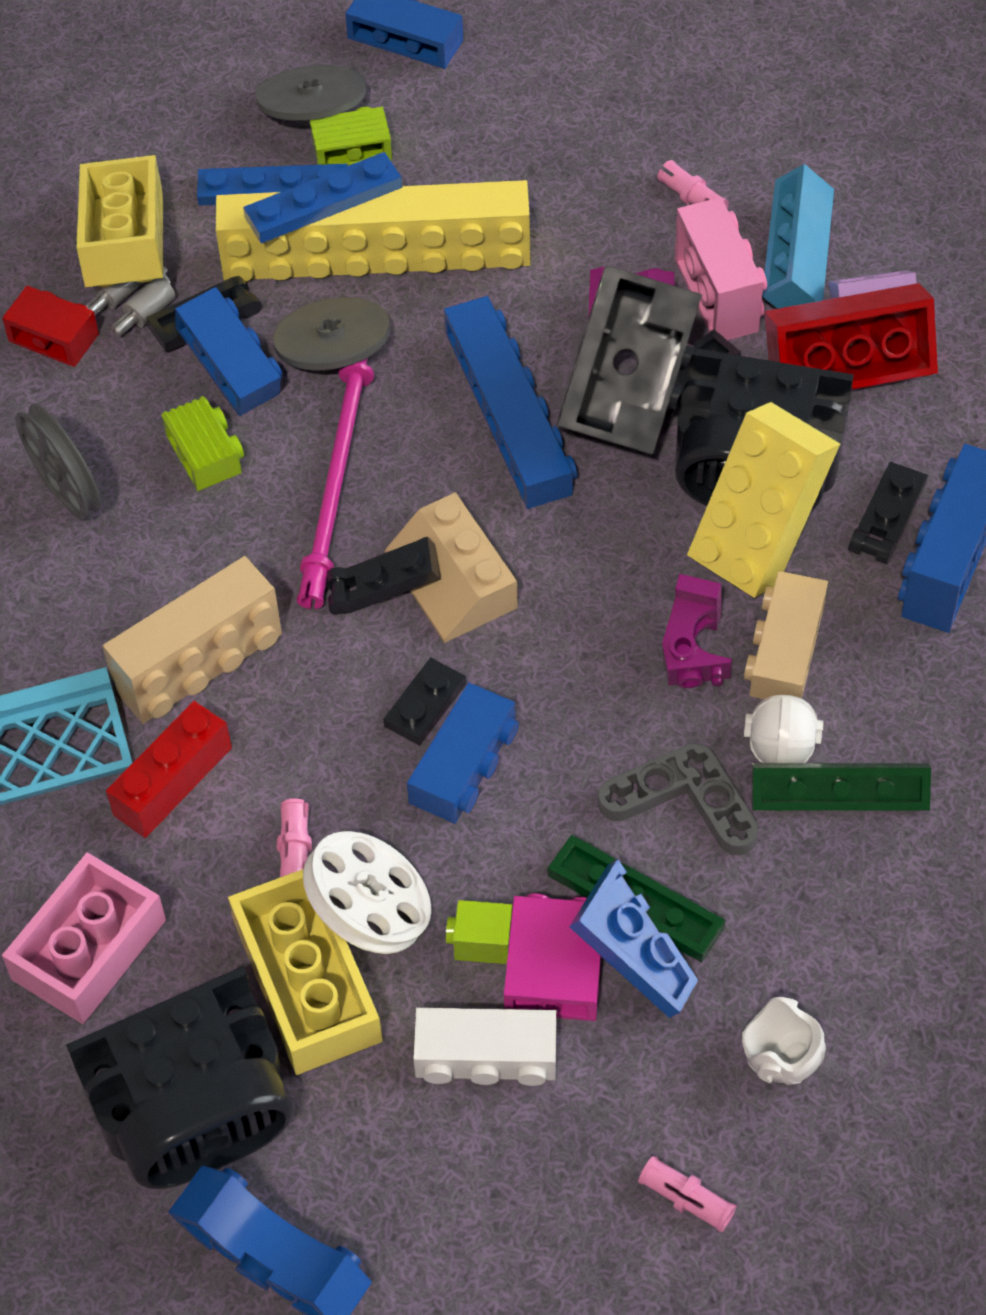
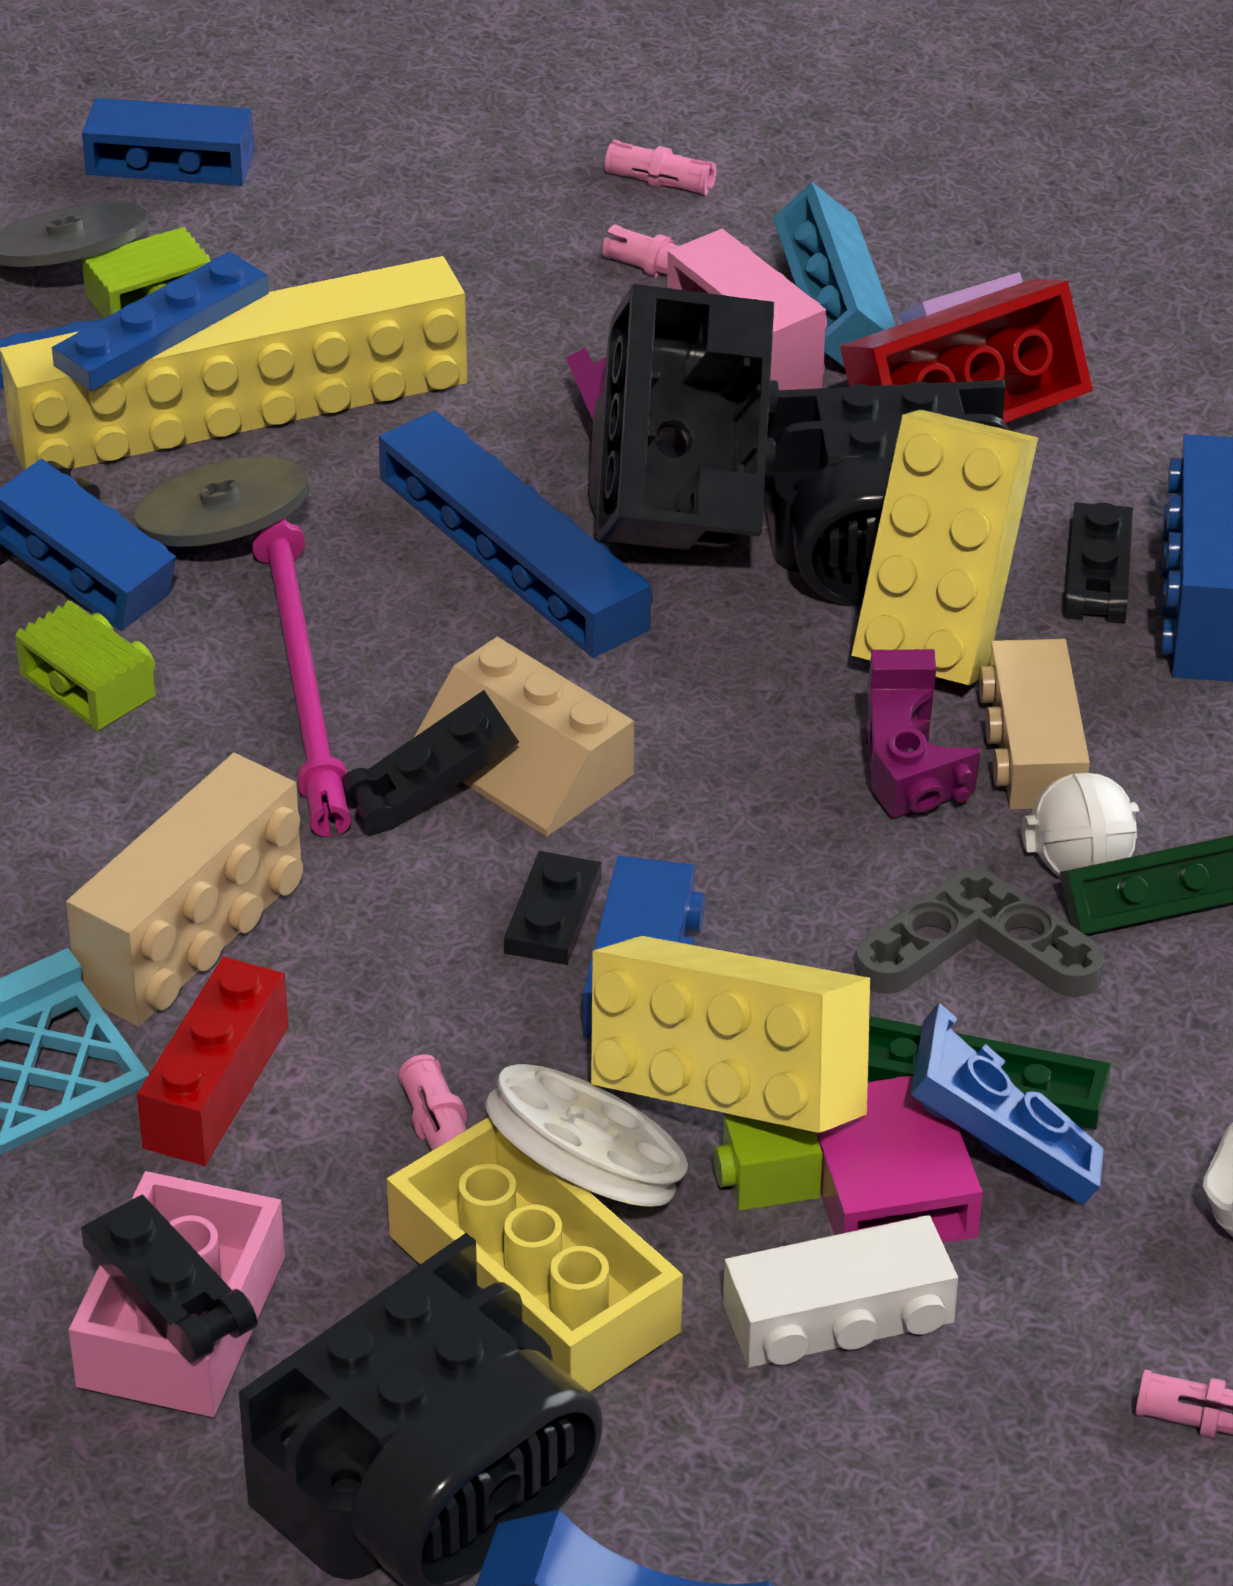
camera: 20 degrees left, 15 degrees down
none -> black plate [81,1194,258,1363]
none -> light yellow brick [591,936,870,1133]
none -> bright pink pin [605,140,716,196]

